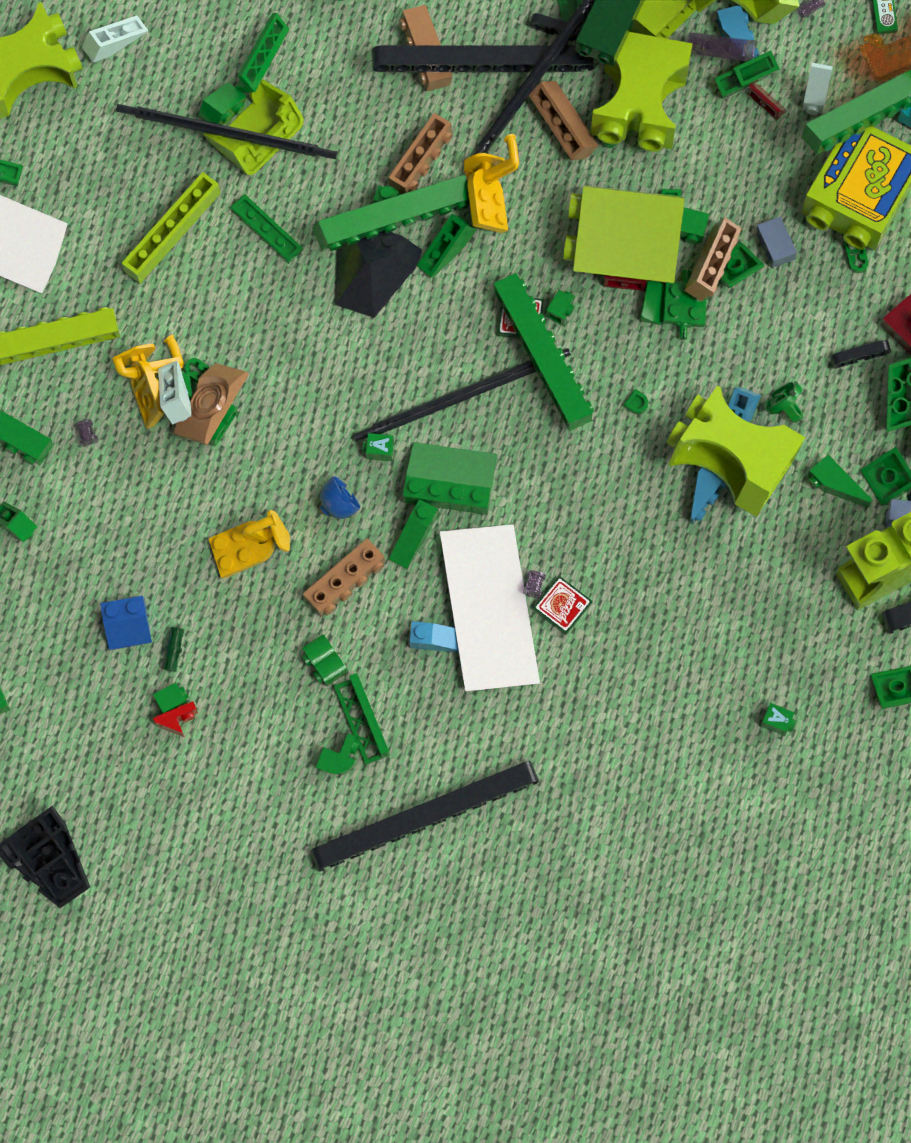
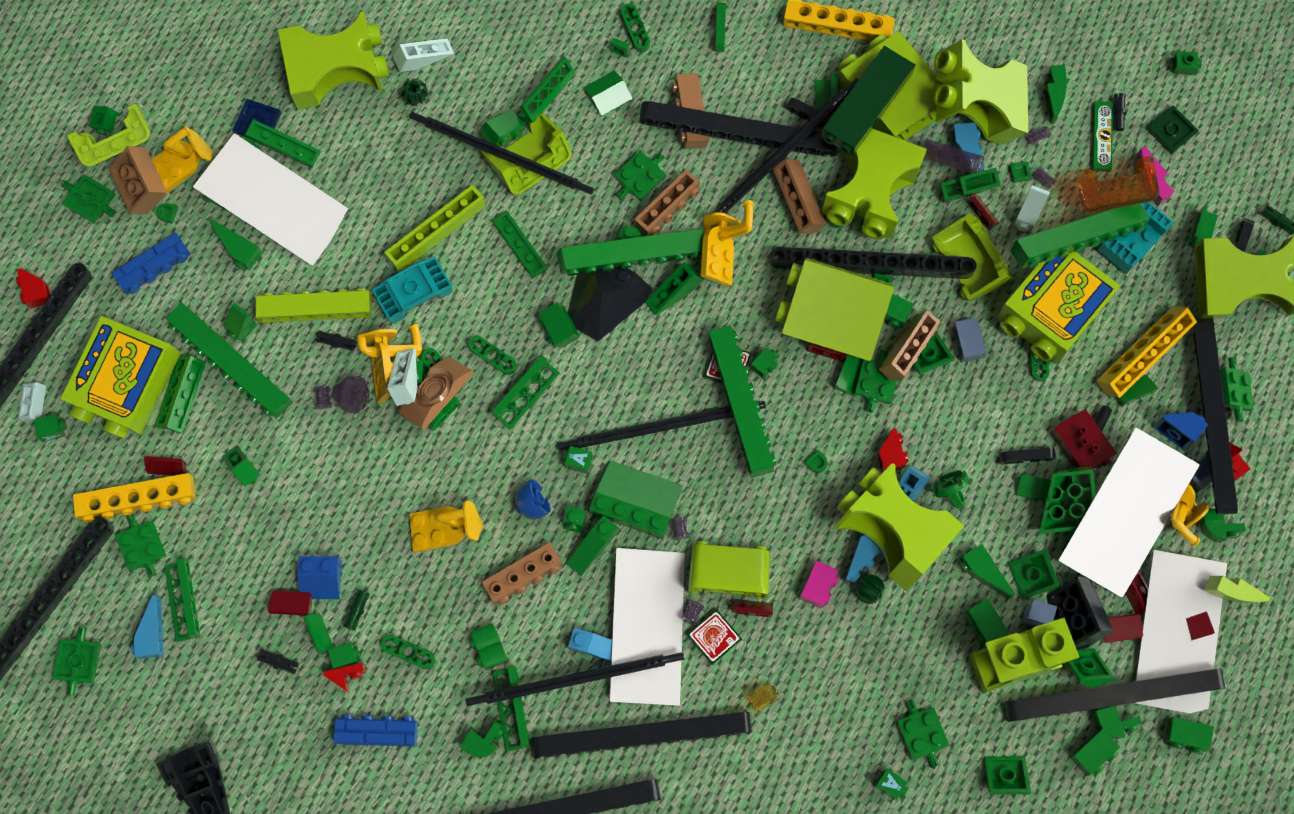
camera: 10 degrees right, 0 degrees up
none -> black pin [257,649,299,675]
none -> dark red slope [268,590,312,616]
none -> green slope [304,614,334,655]
none -> black pin [316,331,357,351]
none -> clear purple tile [332,375,370,414]
none -> blue brick [333,715,418,747]
none -> teal plate [372,256,453,324]
none -> green beam [381,635,436,669]
none -> dark green piece [401,78,428,106]
none -> black axle [465,652,684,706]
none -> green beam [468,336,517,375]
none -> green fence [491,355,560,430]
none -> black beam [531,712,752,759]
none -> green brick [539,302,580,348]
none -> green brick [563,506,587,534]
none -> slope [583,70,633,117]
none -> green plate [614,150,666,201]
none -> clear purple bush [670,517,690,540]
none -> lime windscreen [688,541,770,600]
none -> dark red slope [733,599,773,618]
none -> clear yellow brick [747,683,779,714]
none -> black beam [770,247,977,279]
none -> dark pink brick [800,560,839,609]
none -> dark green piece [856,574,885,604]
none -> red slope [877,428,909,473]
none -> green plate [896,700,950,768]
none -> lime windscreen [932,213,1014,301]
none -> green brick [965,599,1009,647]
none -> green tile [1009,161,1032,183]
none -> green slope [1016,474,1051,502]
none -> pin [1032,167,1056,189]

